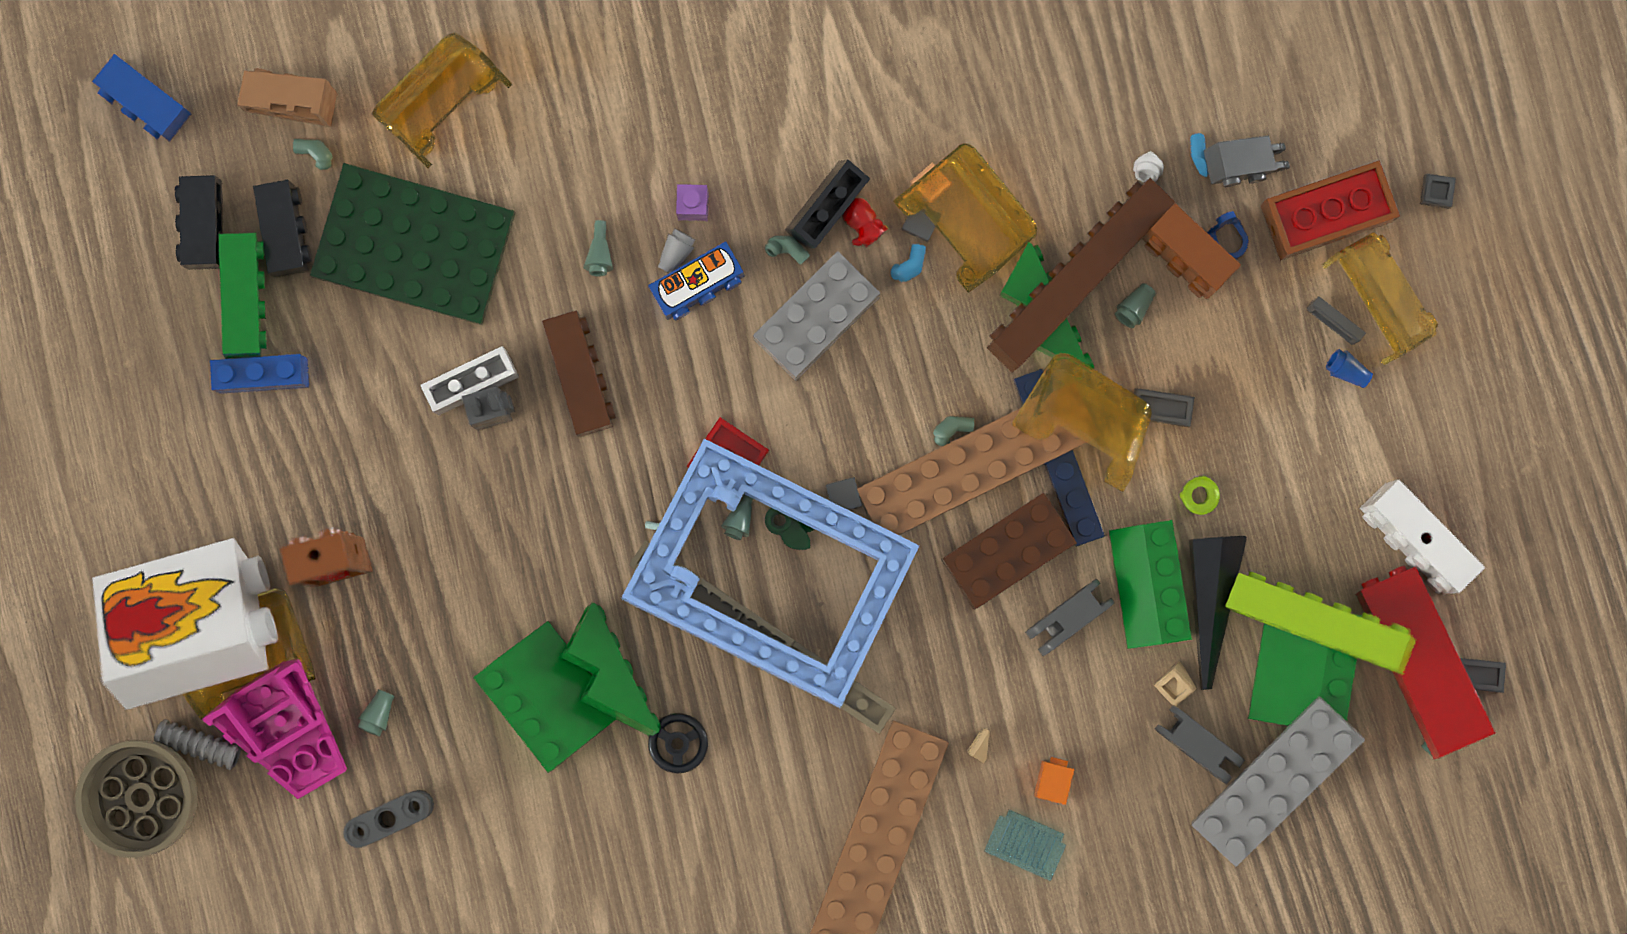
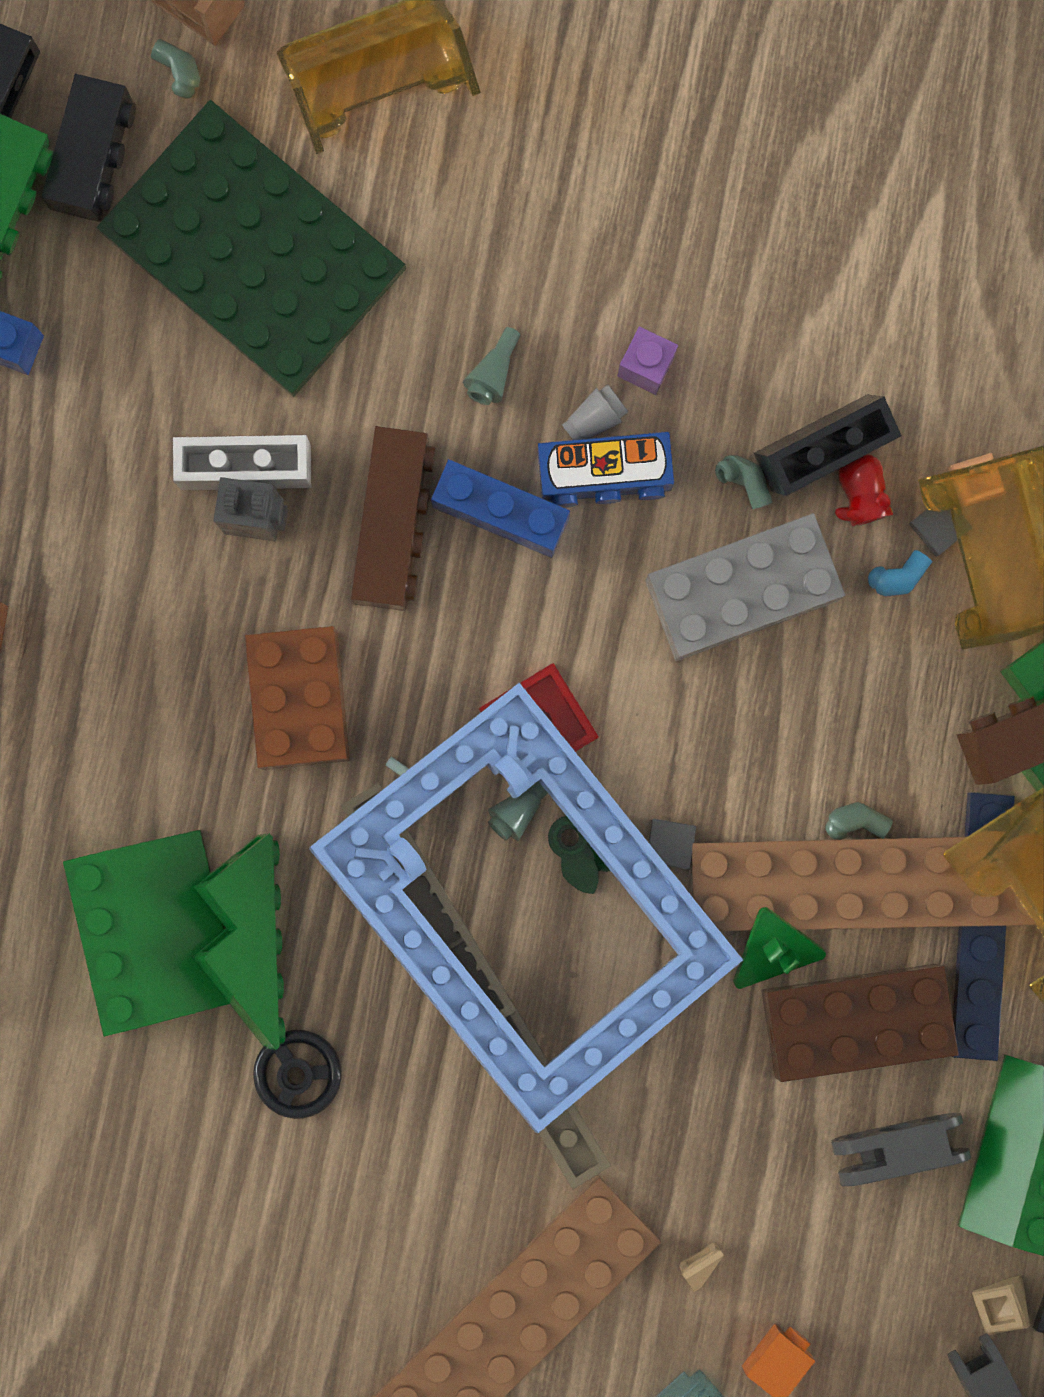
camera: 20 degrees right, 0 degrees up
none -> dark orange brick [245,626,350,770]
none -> blue brick [431,459,570,558]
none -> green piece [733,907,826,989]

